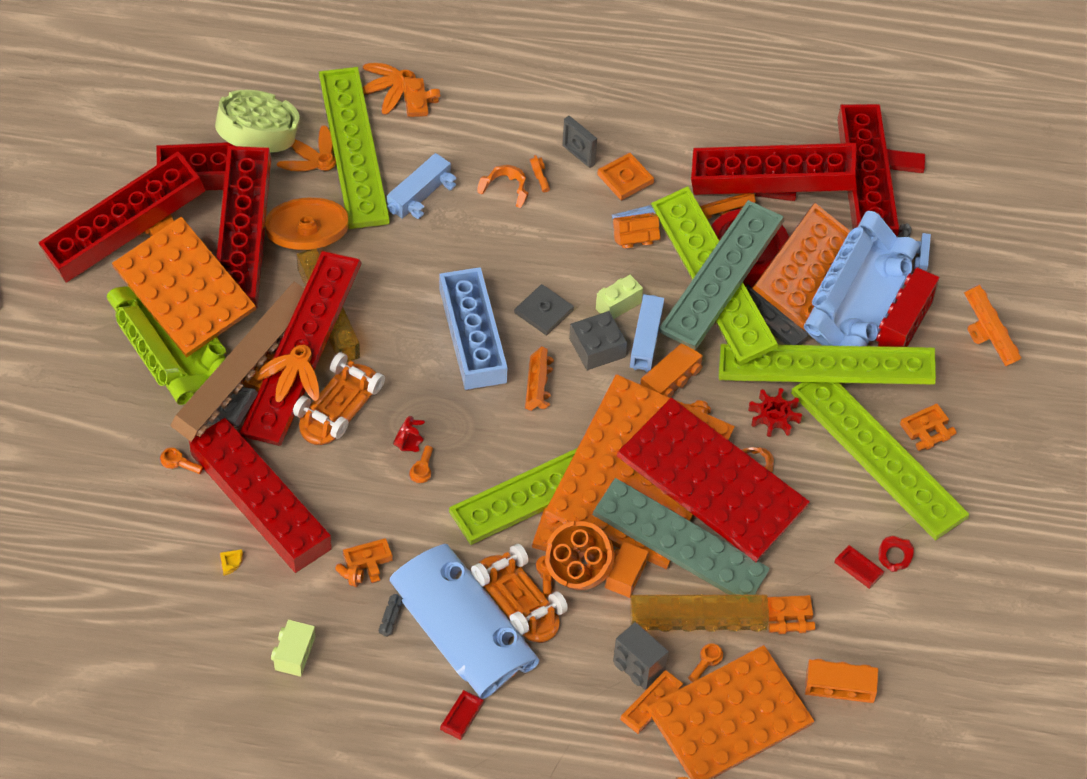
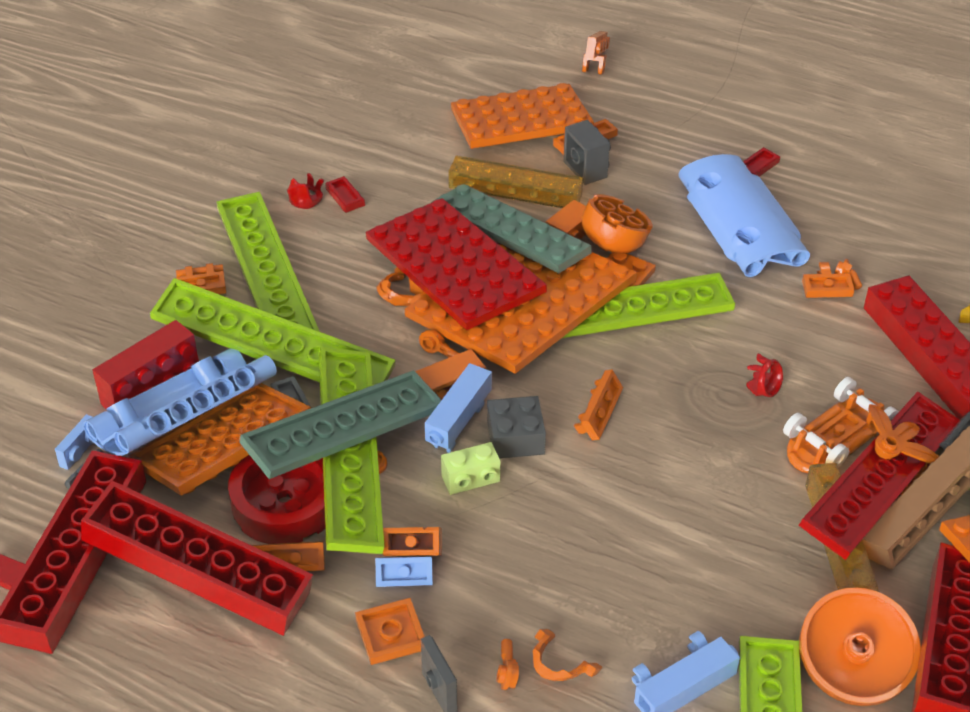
camera: 160 degrees left, 10 degrees down
yellowish green brick [271,620,315,677] -> none
dark grey axle [378,594,403,637] -> none
orange plate [409,445,433,483] -> none
light blue brick [439,267,508,390] -> none
orange piece [471,544,568,643] -> none
dark grey plate [514,284,574,336] -> none
orange plate [536,555,553,597] -> none
orange plate [688,643,723,682] -> none
red gear [748,388,802,437] -> none
orange plate [764,595,815,634] -> none
orange brick [805,659,878,703] -> none
orange plate [964,284,1021,366] -> none

